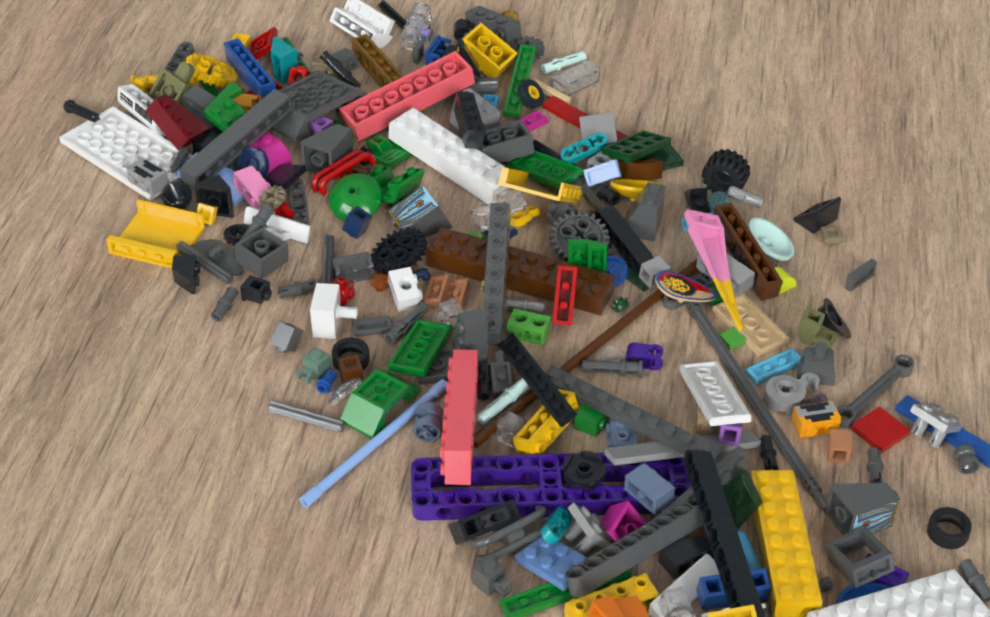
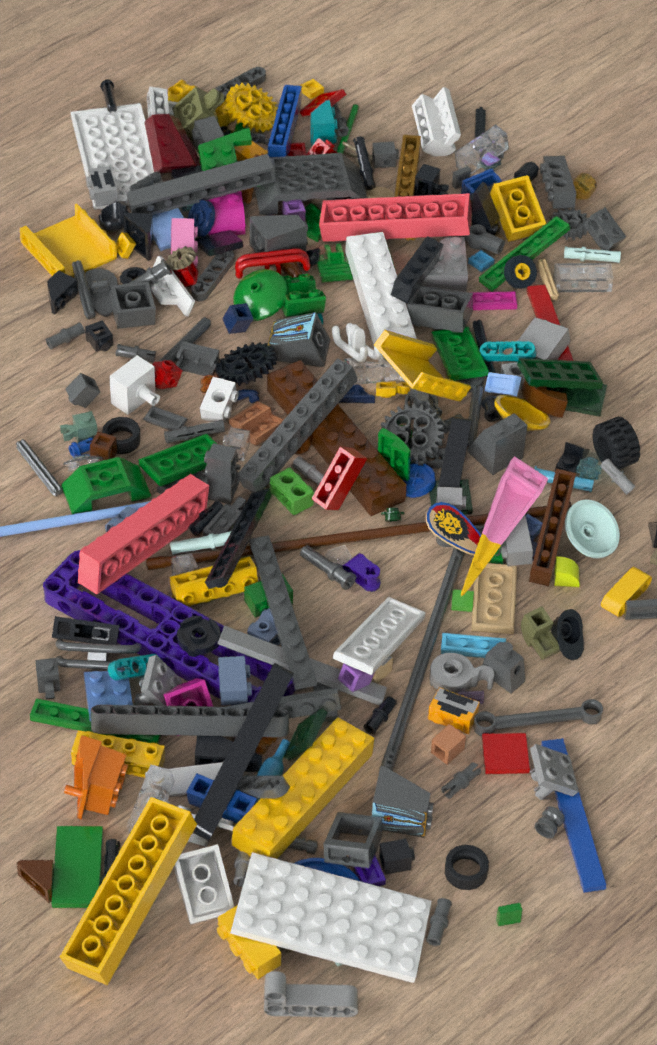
camera: 35 degrees right, 5 degrees up
none -> dark grey beam [233,776,290,798]
none -> white piece [332,323,381,363]
none -> black brick [379,839,415,875]
none -> black brick [414,164,449,196]
none -> dark grey brick [583,207,627,251]
none -> yellow beam [601,566,652,617]

